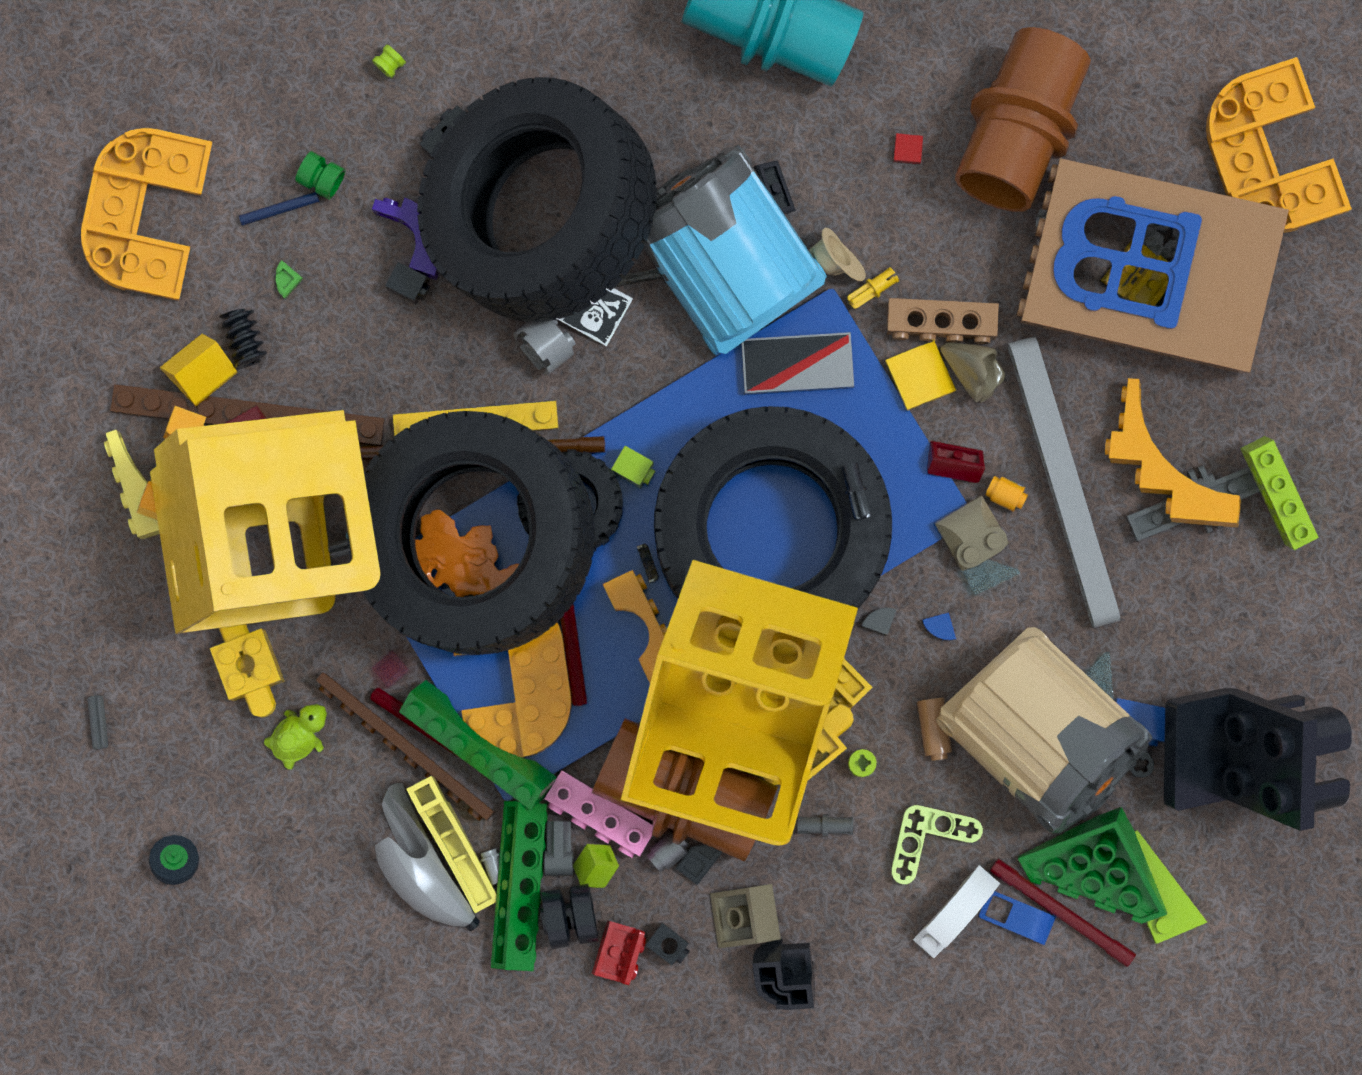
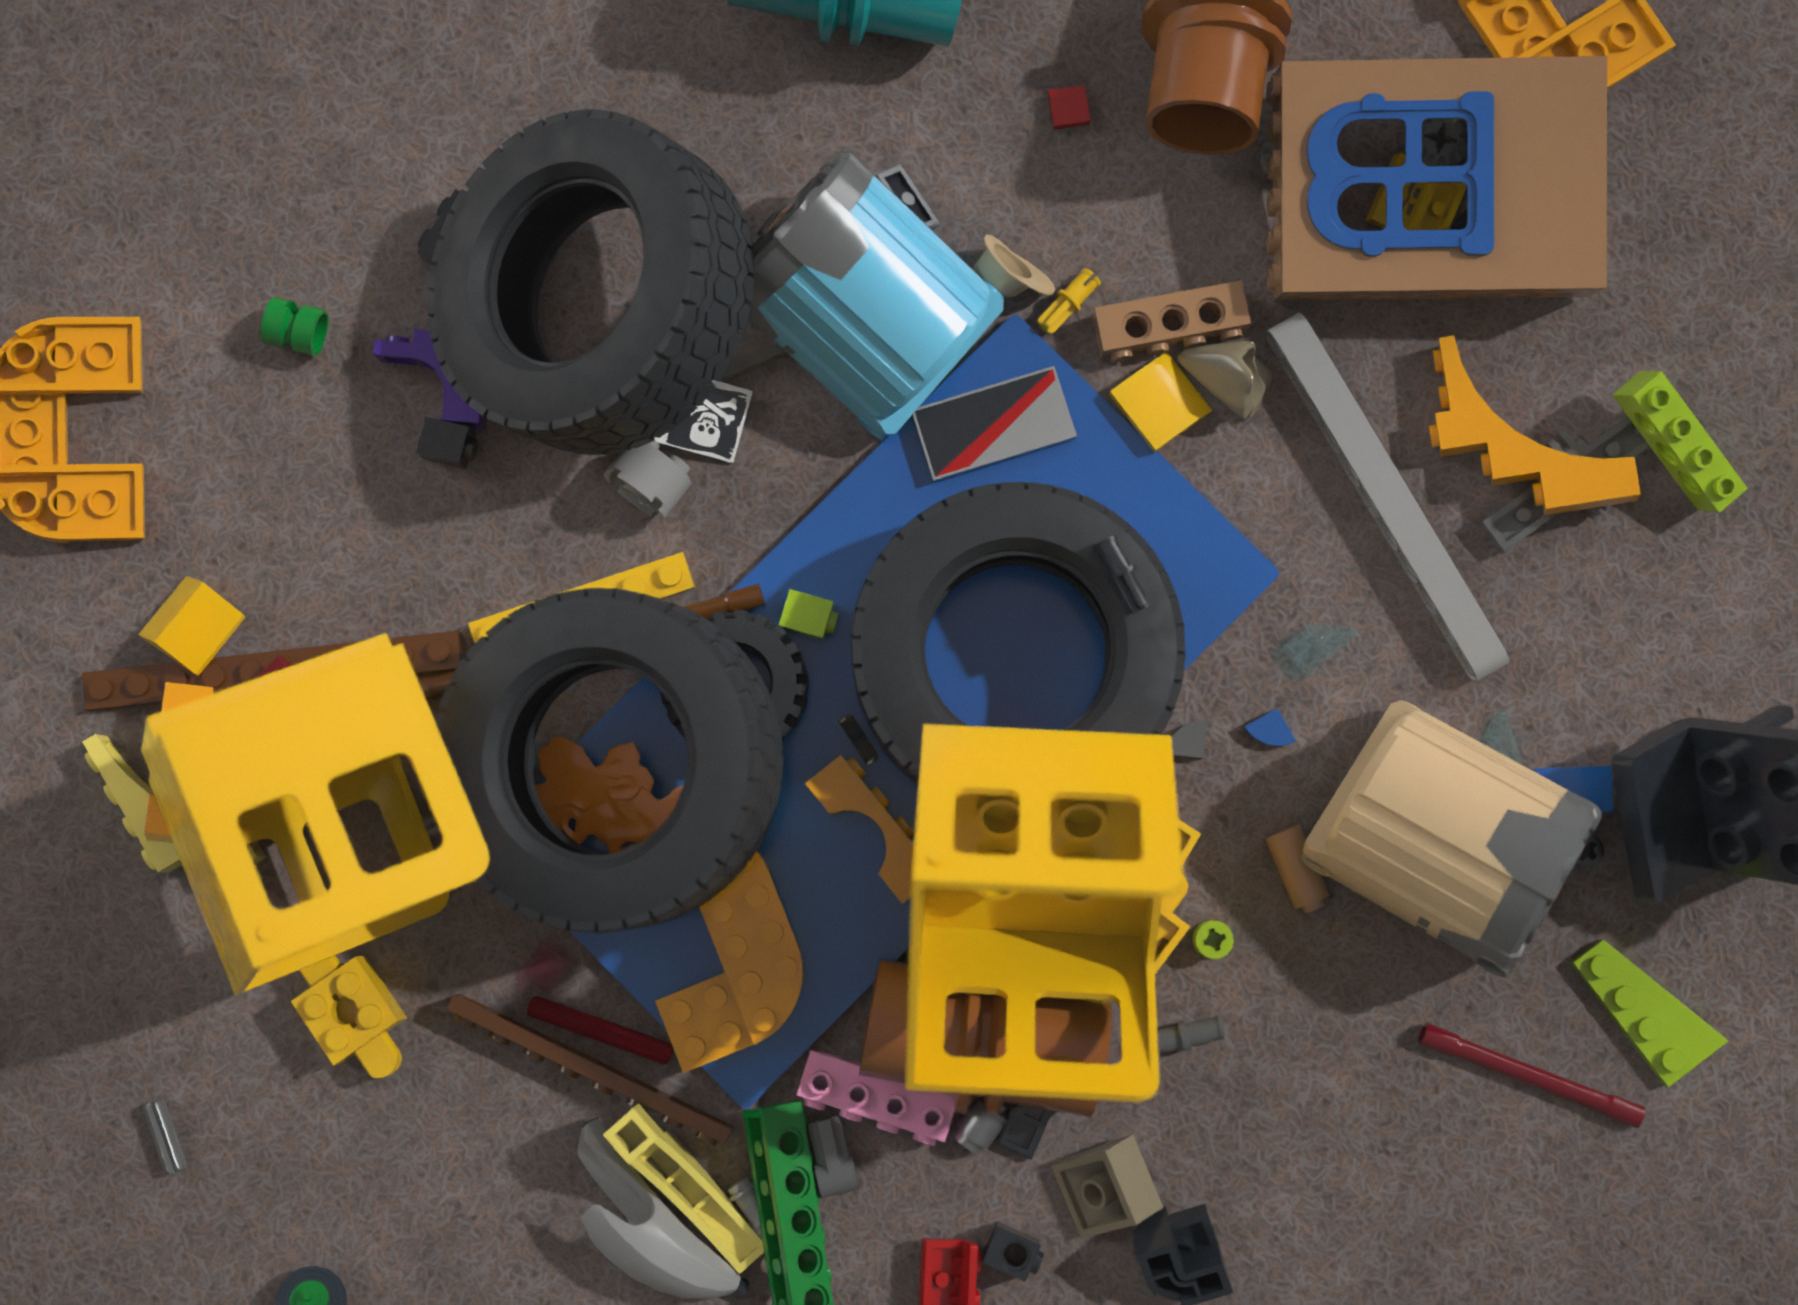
camera: 15 degrees left, 0 degrees up
black piece [219,309,267,369] -> none
dark blue bar [239,192,320,226] -> none
lime animal [264,704,327,770] -> none
bright green tile [276,260,303,299] -> none
lime wheel [372,44,406,79] -> none
green arch [399,680,557,810] -> none
black wheel [540,883,599,950] -> none
dark red axle [561,604,587,706] -> none
lime panel [573,844,619,888] -> none
yellowish green beam [891,805,983,884] -> none
white arch [913,865,1000,958] -> none
dark red slope [927,441,985,483] -> none
dark tan slope [934,495,1009,571] -> none
blue piece [979,891,1056,945] -> none
light orange brick [985,476,1028,512] -> none
green slope [1018,807,1167,924] -> none

